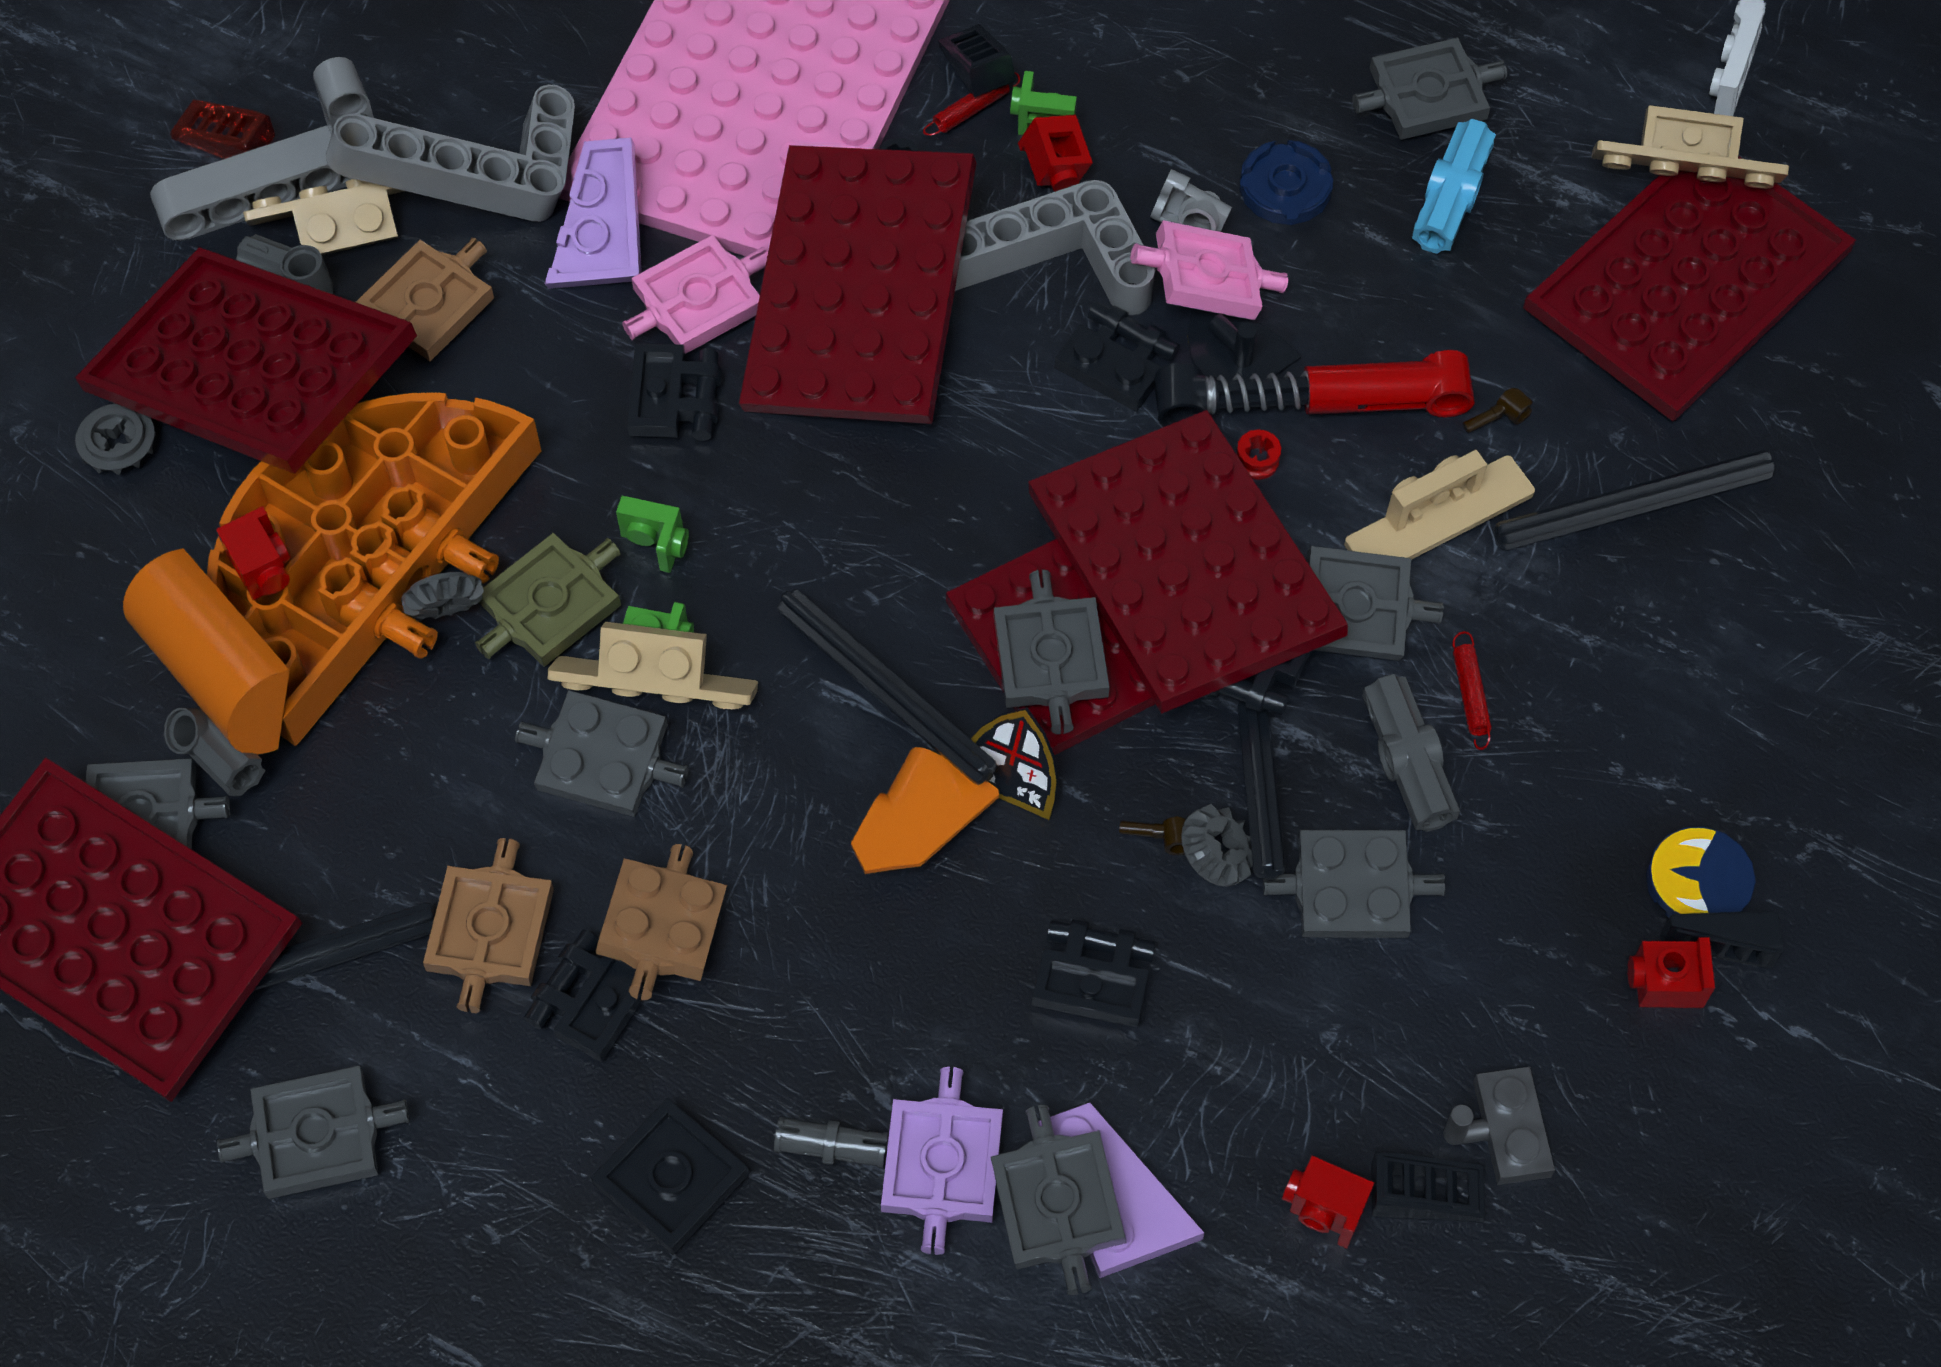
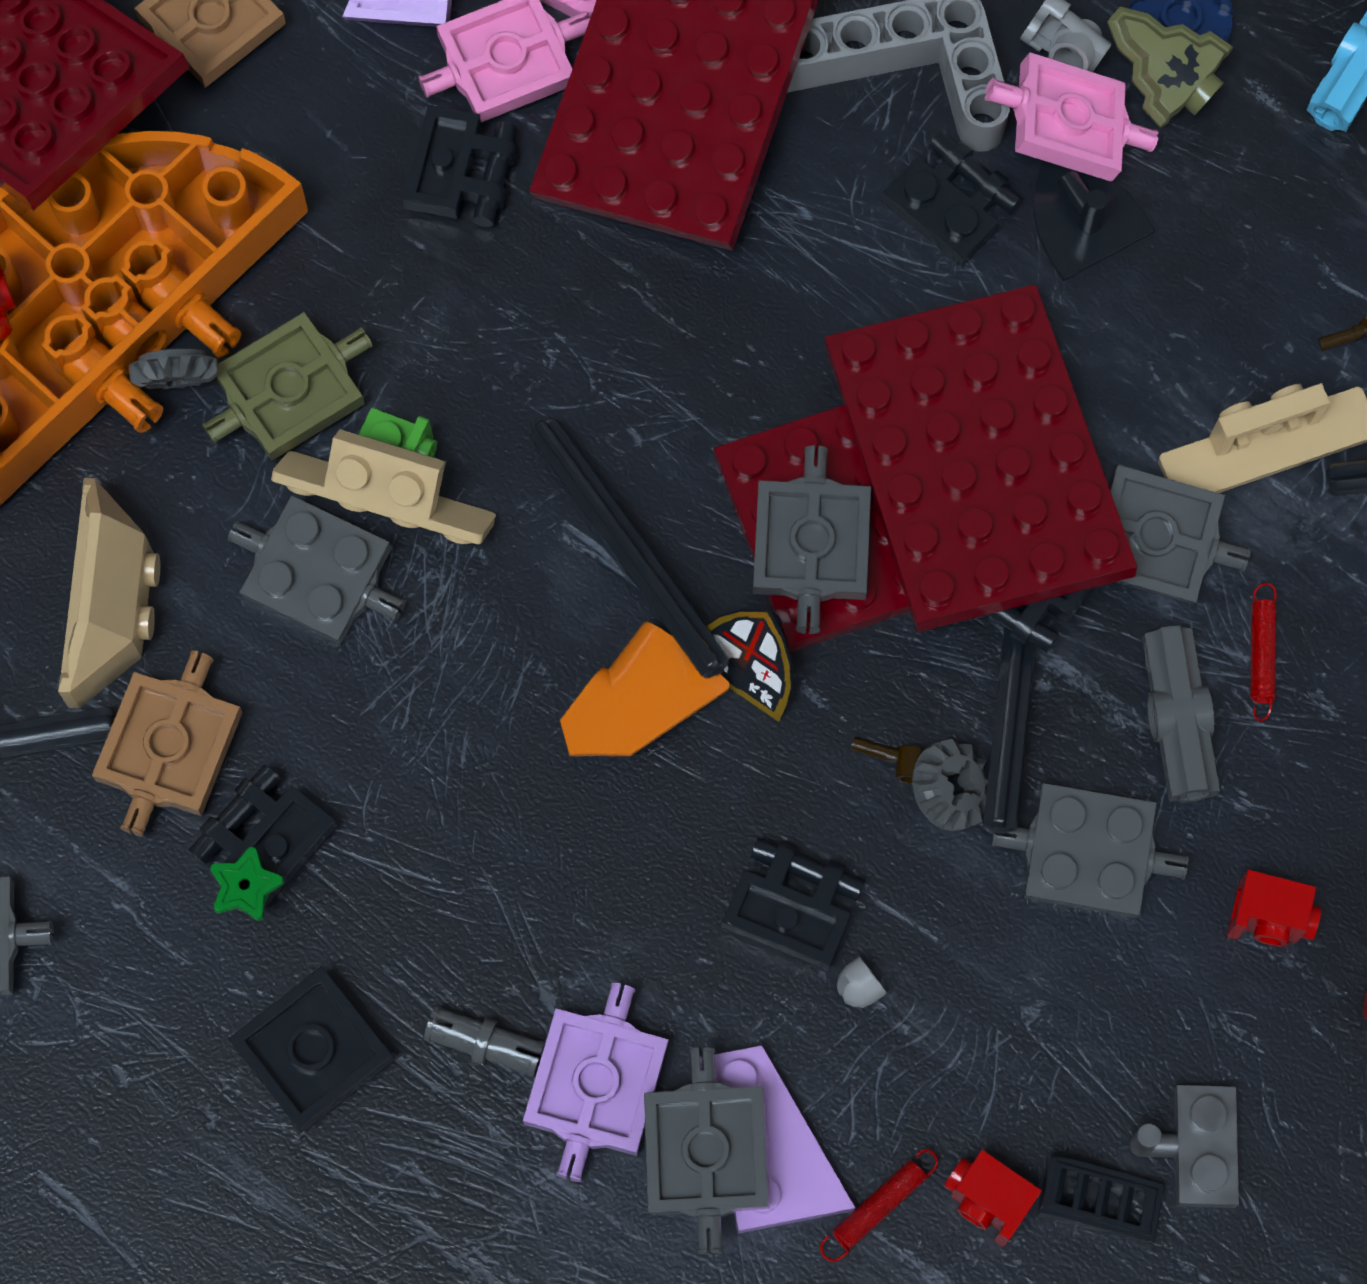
camera: 10 degrees right, 10 degrees up
medium nougat plate [596,844,727,1000] -> none
bright green bracket [616,495,689,573] -> none
piece [1154,350,1475,427] -> none
red bush [1236,429,1282,480] -> none
none -> tan wedge [58,478,160,708]
none -> green plate [210,847,285,921]
none -> red piece [820,1149,938,1262]
none -> light grey hinge [836,956,887,1008]
none -> olive rock [1107,7,1233,129]
none -> red brick [1226,870,1321,947]

